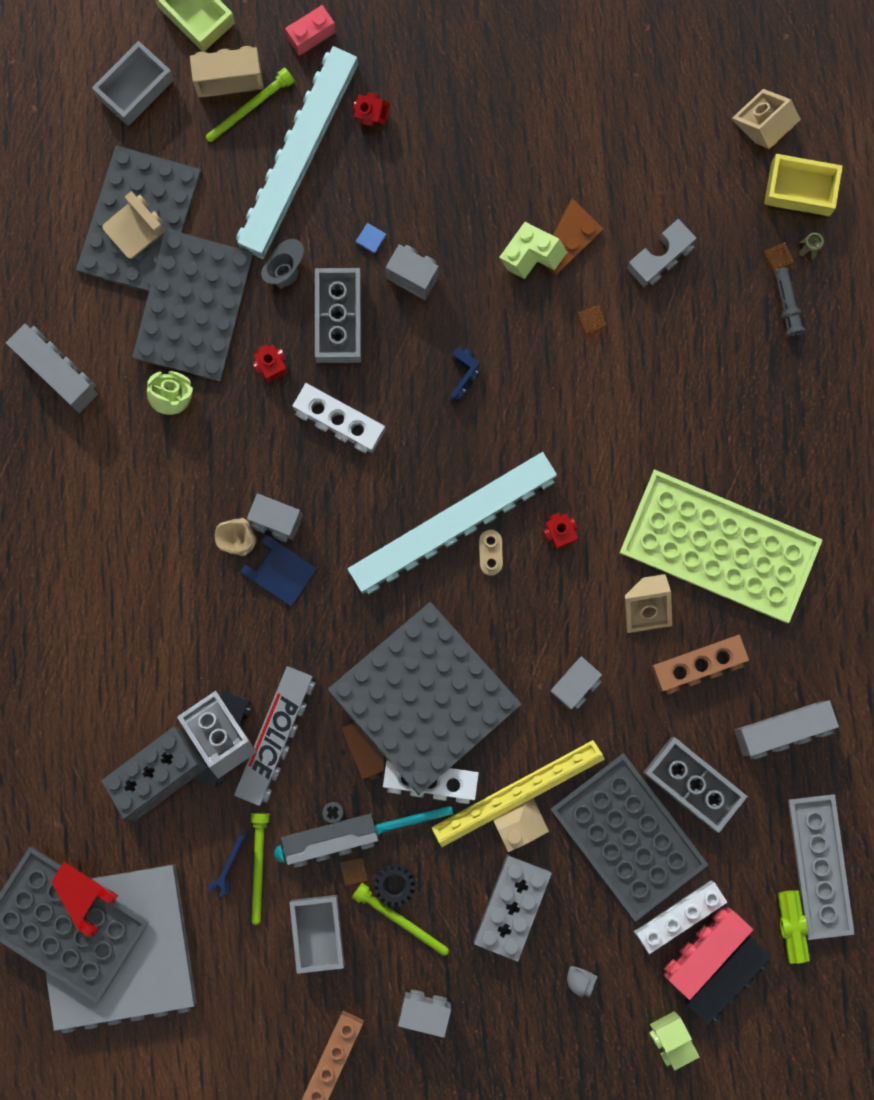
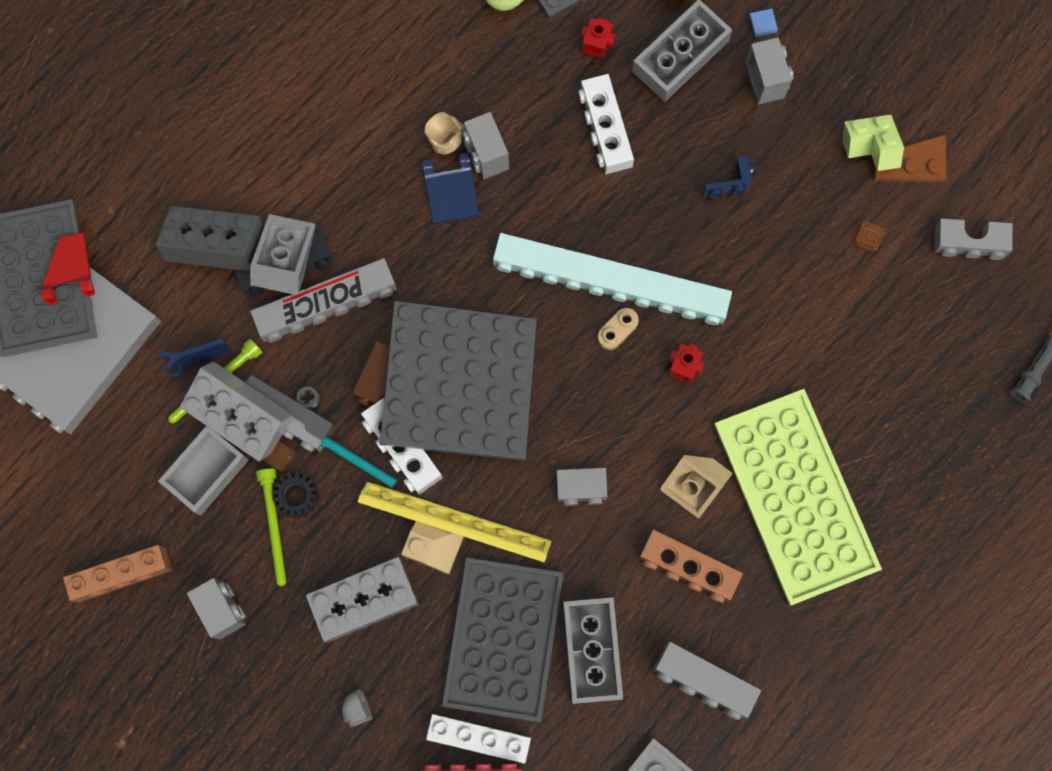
camera: 50 degrees right, 5 degrees down
none -> light grey brick [180,362,293,462]

